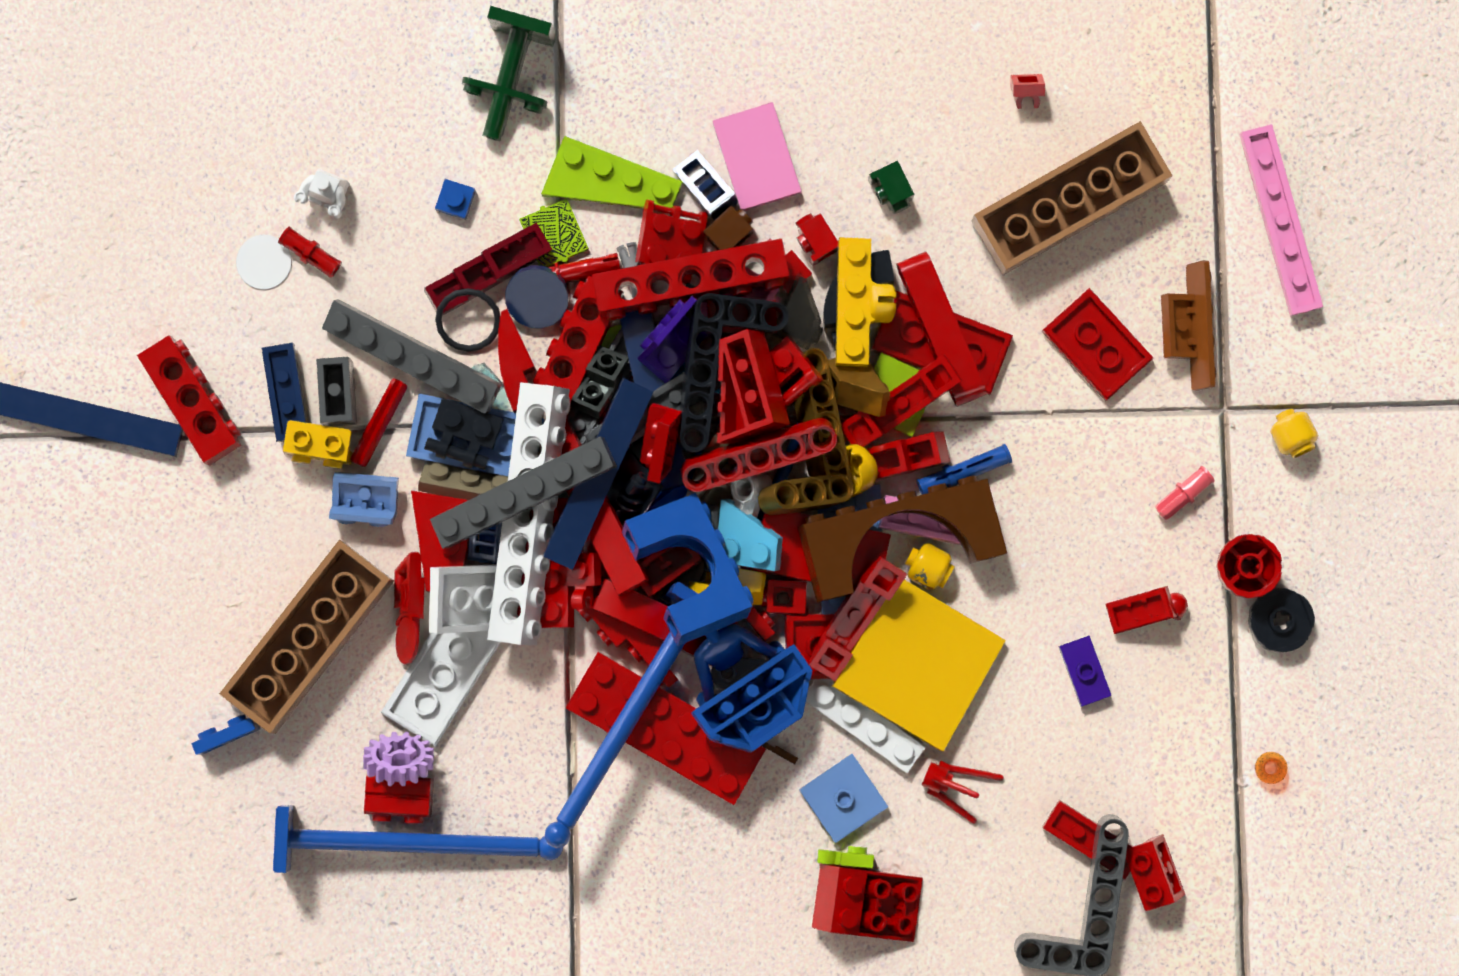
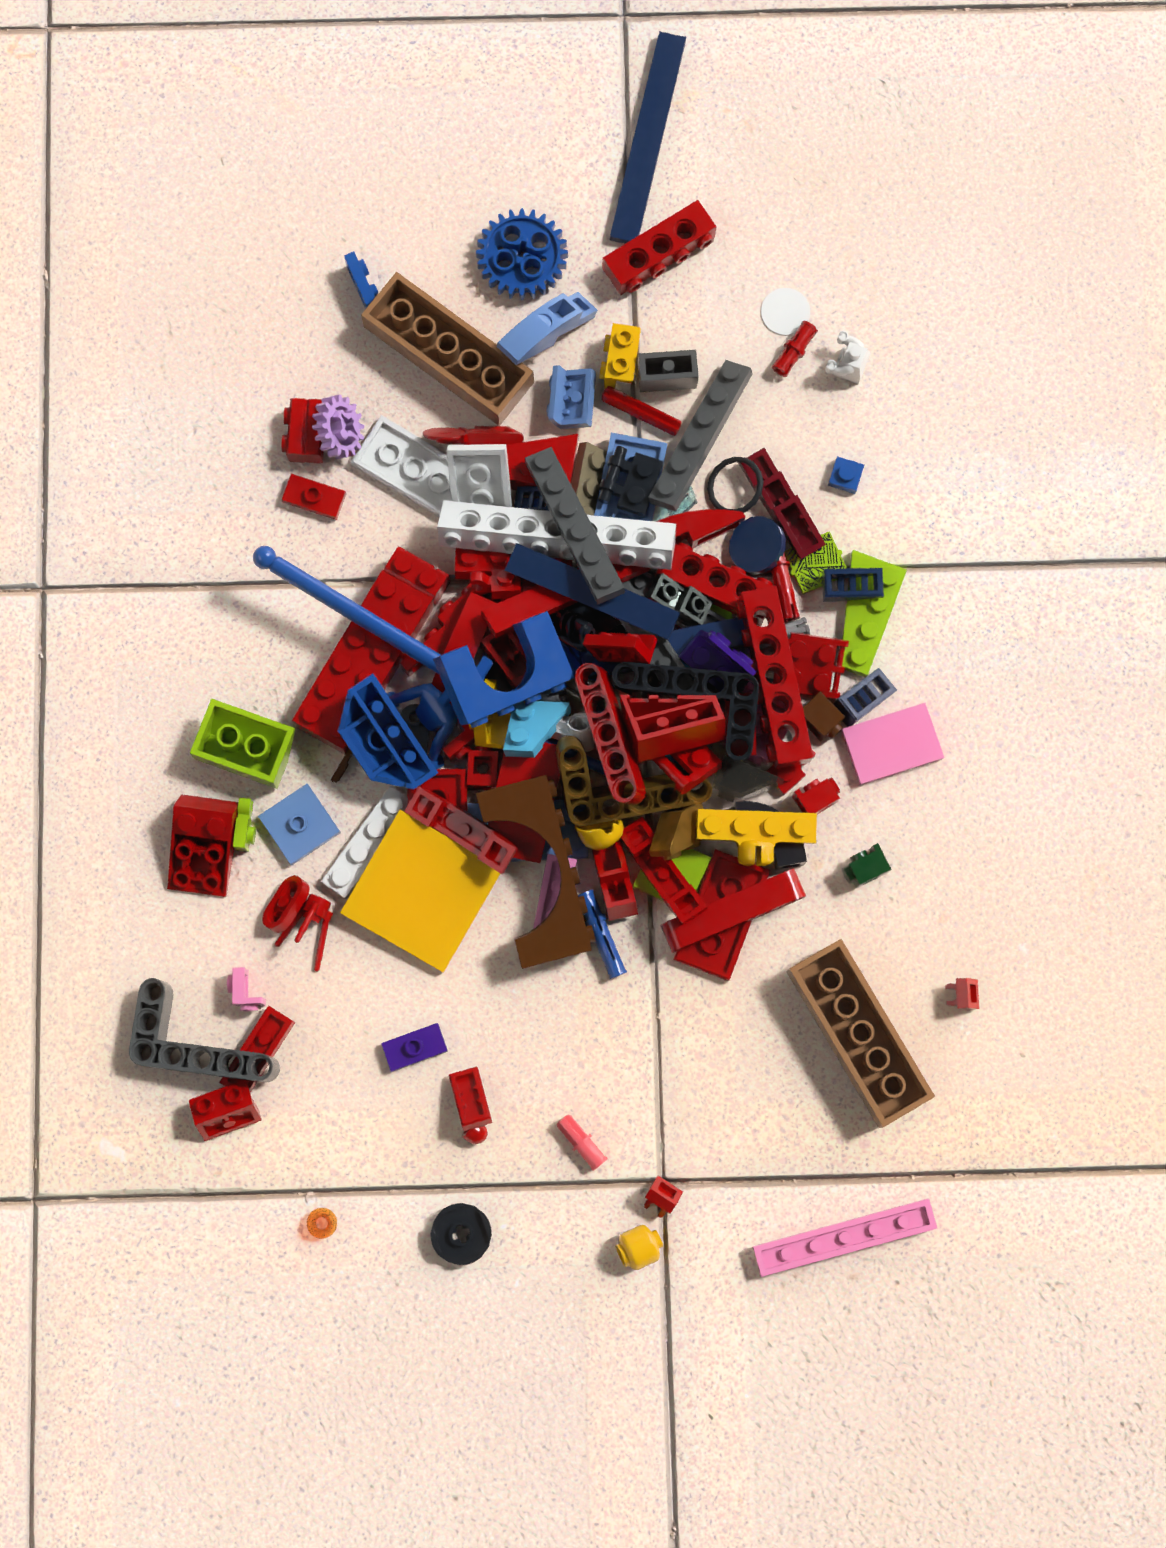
camera: 85 degrees right, 5 degrees down
dark blue plate [261,342,307,443] -> none
blue piece [273,805,563,873] -> none
dark green piece [461,5,557,141] -> none
yellow head [905,543,955,591] -> none
red tile [1042,288,1154,401] -> none
dark orange bracket [1161,260,1216,391] -> none
red cylinder [1216,534,1282,599] -> none
none -> lime slope [190,698,295,789]
none -> bright pink bracket [227,967,266,1011]
none -> red plate [262,875,310,933]
none -> red plate [281,473,346,520]
none -> red brick [383,546,450,606]
none -> blue gear [476,208,568,300]
none -> medium blue slope [496,292,598,365]
none -> red tile [644,1176,683,1218]
none -> dark blue slope [822,568,884,602]

